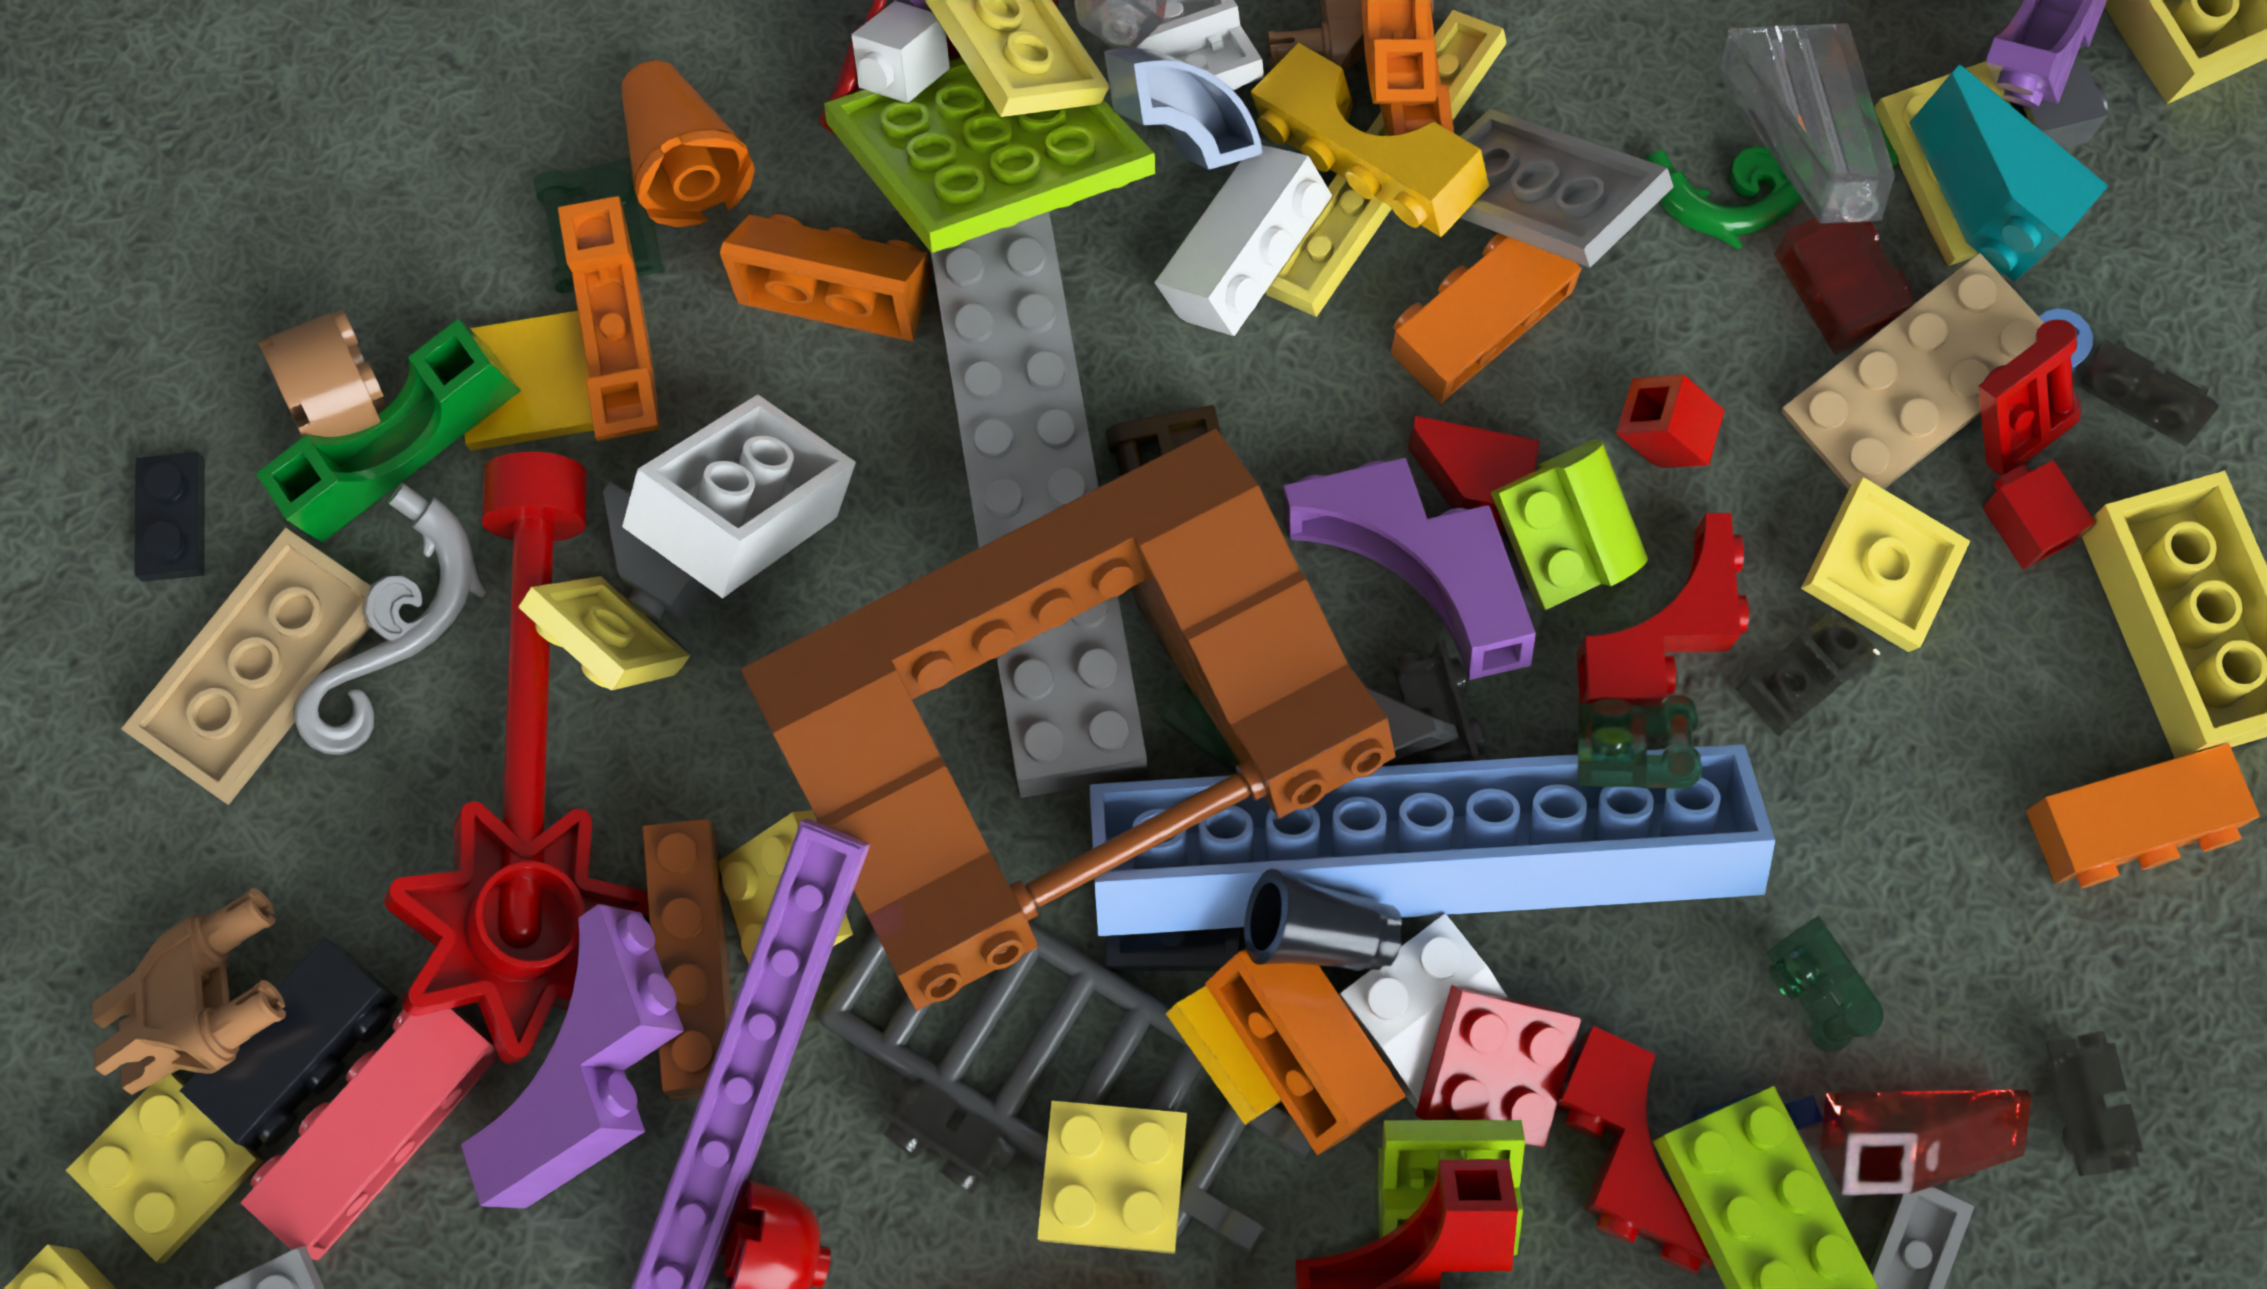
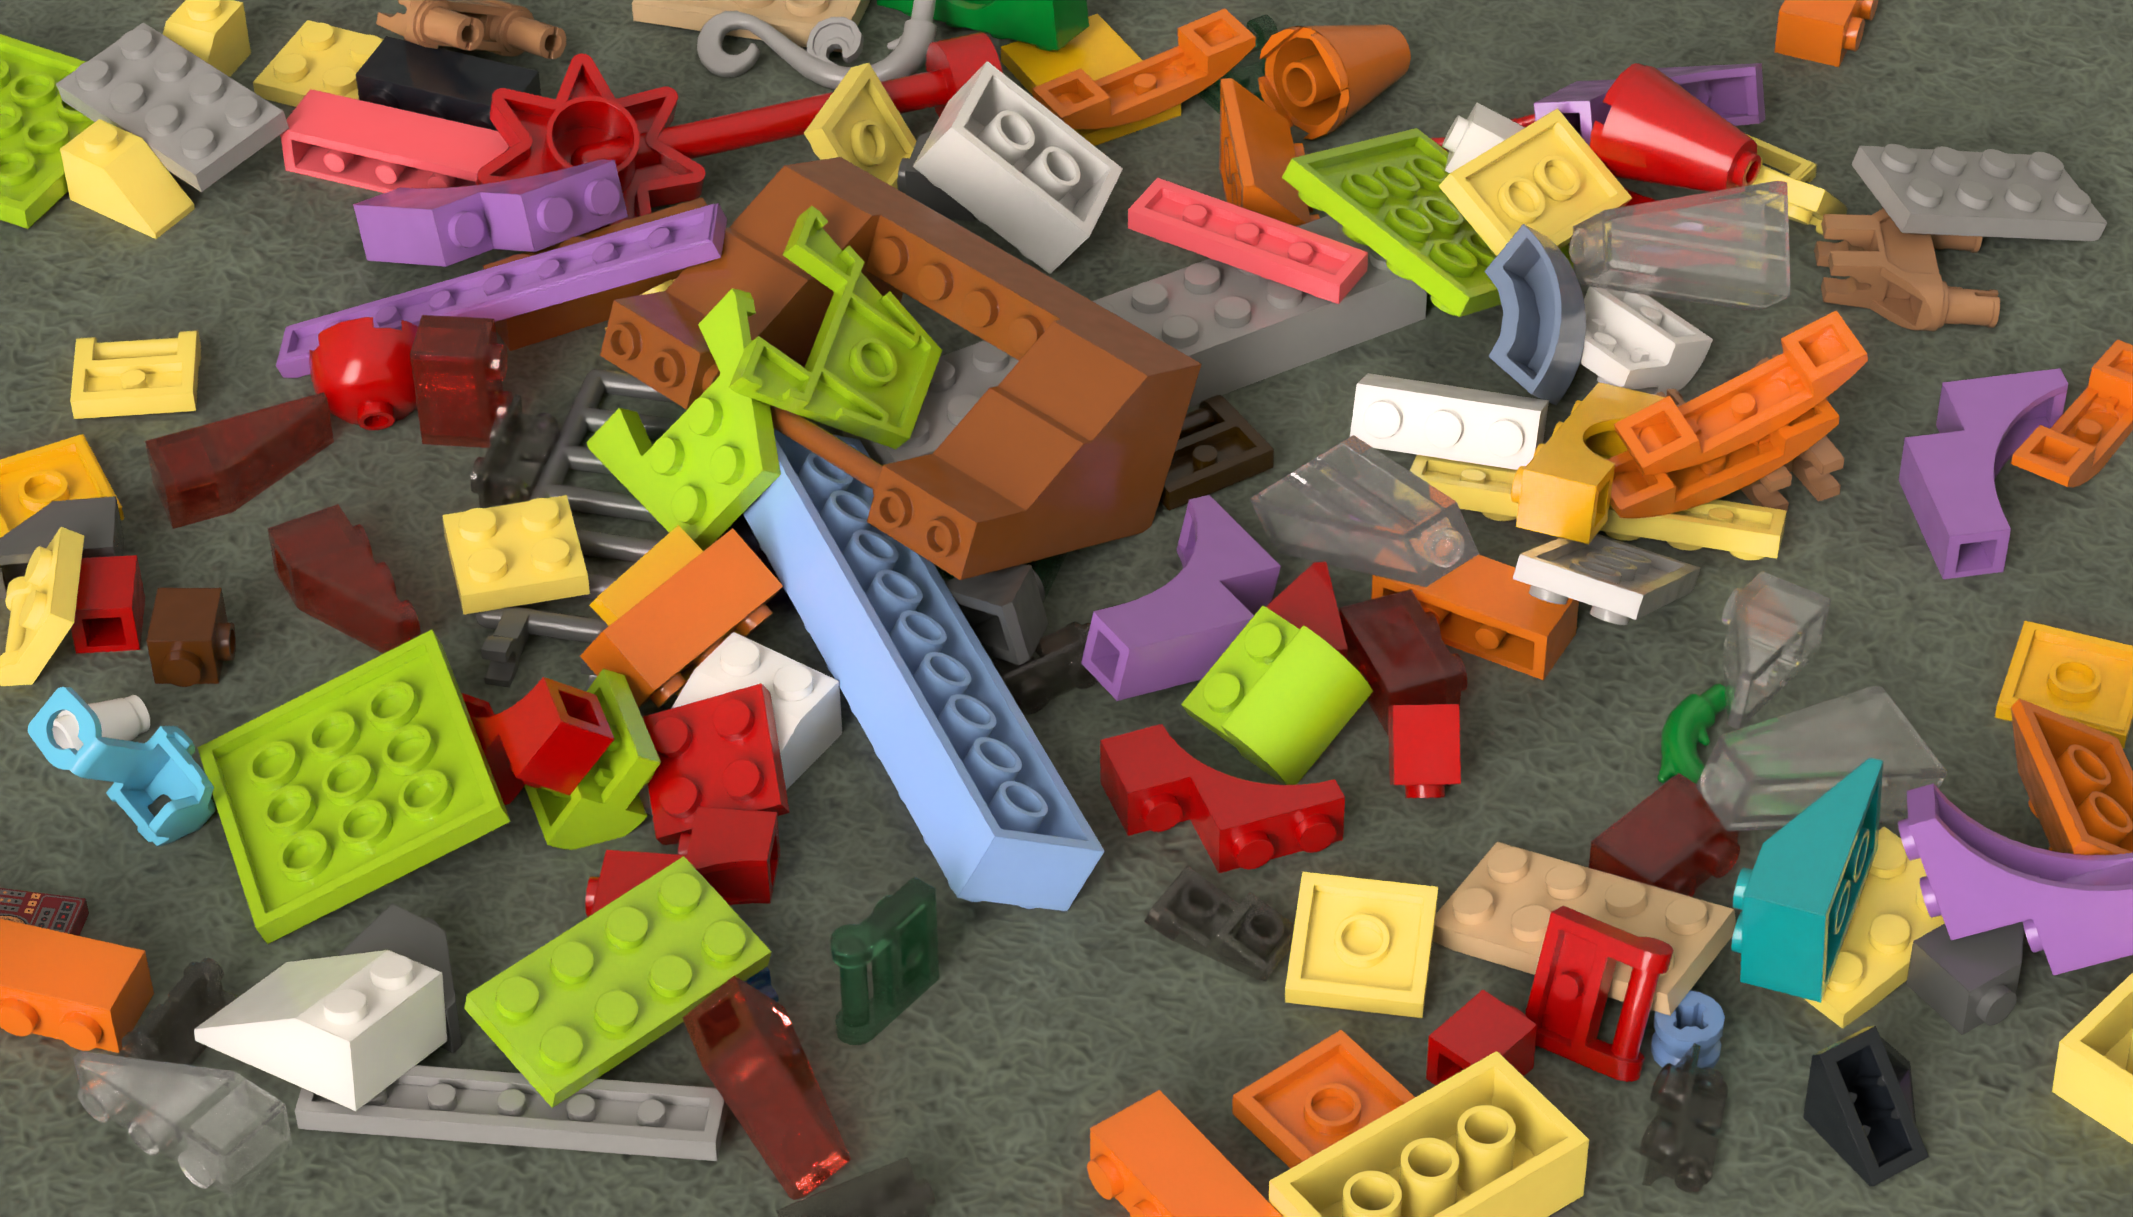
camera: 70 degrees right, 30 degrees down
black plant [1244,869,1402,971] -> none
clear green plate [1578,695,1702,789] -> none
none -> clear red brick [410,315,513,448]
none -> lime wing [586,288,781,551]
none -> lime wing [729,205,942,449]
none -> coral plate [1128,178,1368,304]
none -> orange plate [1232,1030,1415,1169]
none -> clear slope [1250,435,1479,587]
none -> clear red brick [1339,589,1468,735]
none -> clear slope [1722,571,1831,730]
none -> black slope [1803,1026,1929,1186]

